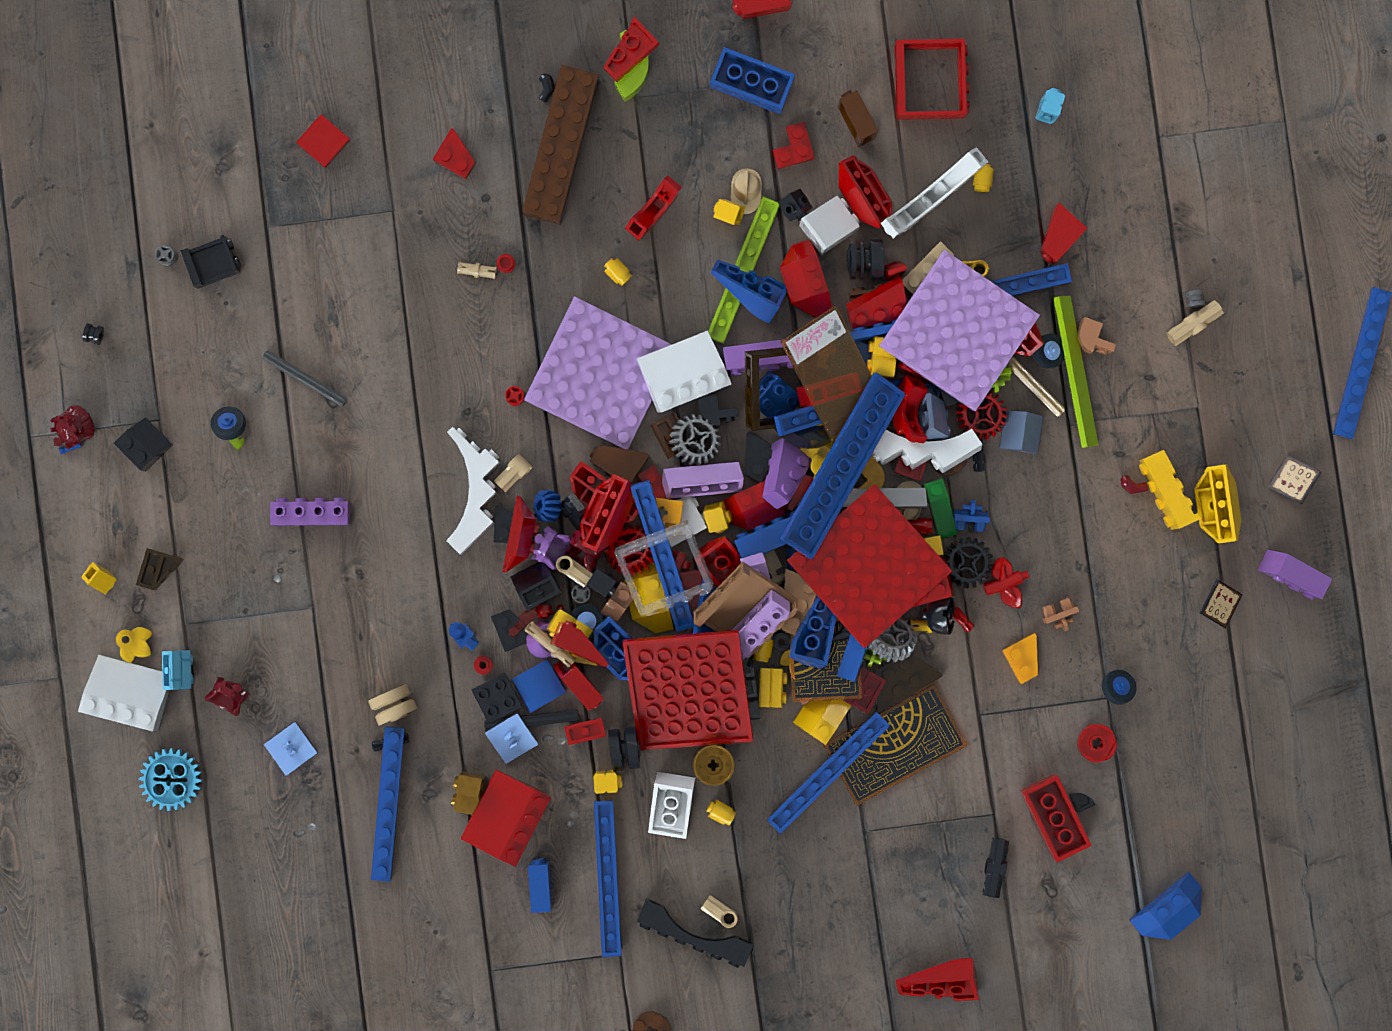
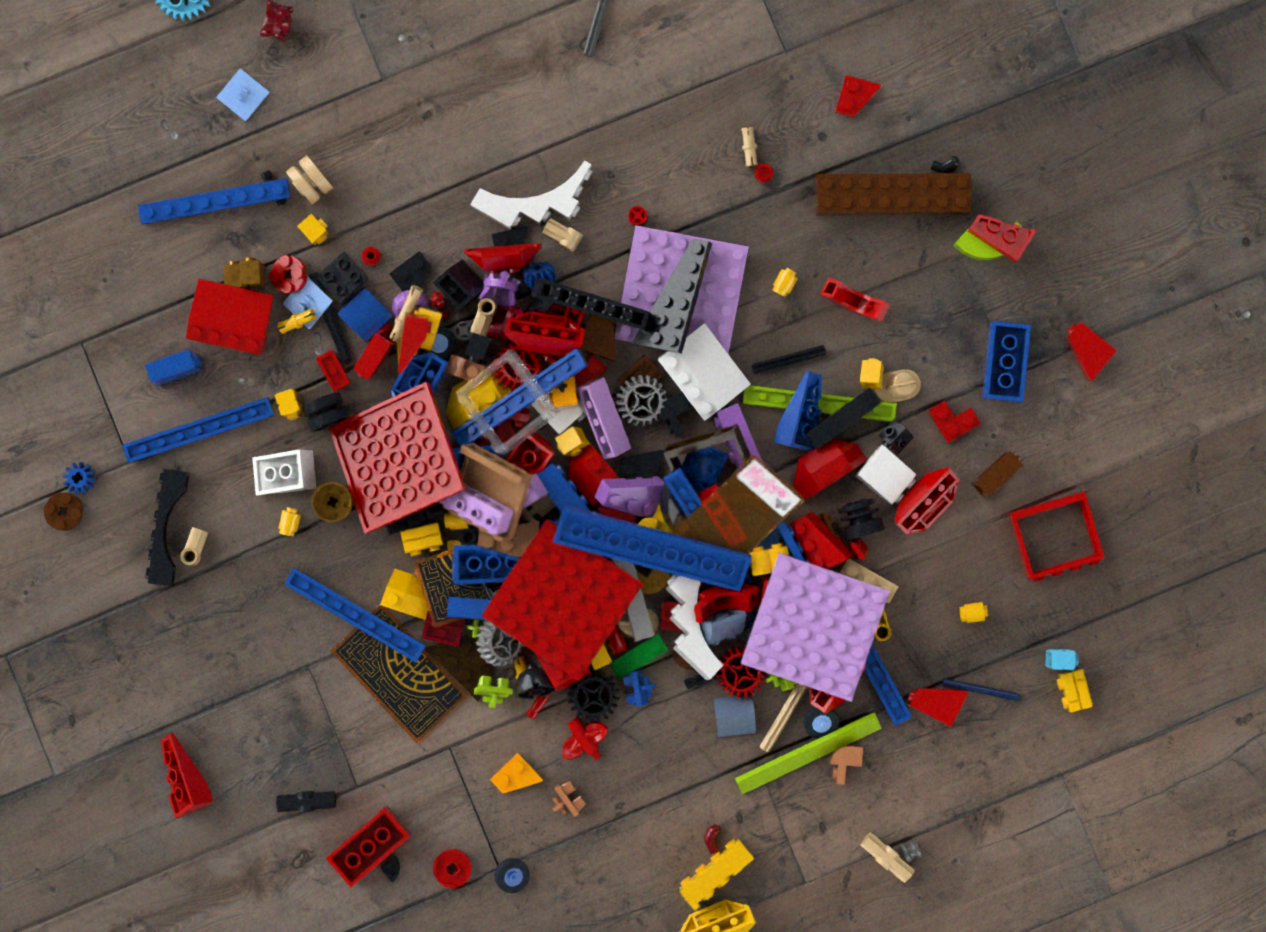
camera: 85 degrees right, 0 degrees up
medium lavender brick [270,498,351,526] -> none
blue hips [448,622,479,651] -> none
clear red plate [507,609,538,638] -> none
white arch [881,147,988,238] -> none
none -> blue gear [63,462,96,494]
none -> red plate [269,255,308,294]
none -> yellow pin [277,308,316,334]
none -> yellow brick [297,214,329,245]
none -> lime hips [474,676,513,708]
none -> black brick [531,277,649,330]
none -> wing [631,239,712,354]
none -> black axle [752,345,826,374]
none -> black slope [806,387,881,449]
none -> dark blue bar [942,678,1020,701]
none -> yellow brick [1057,668,1093,712]

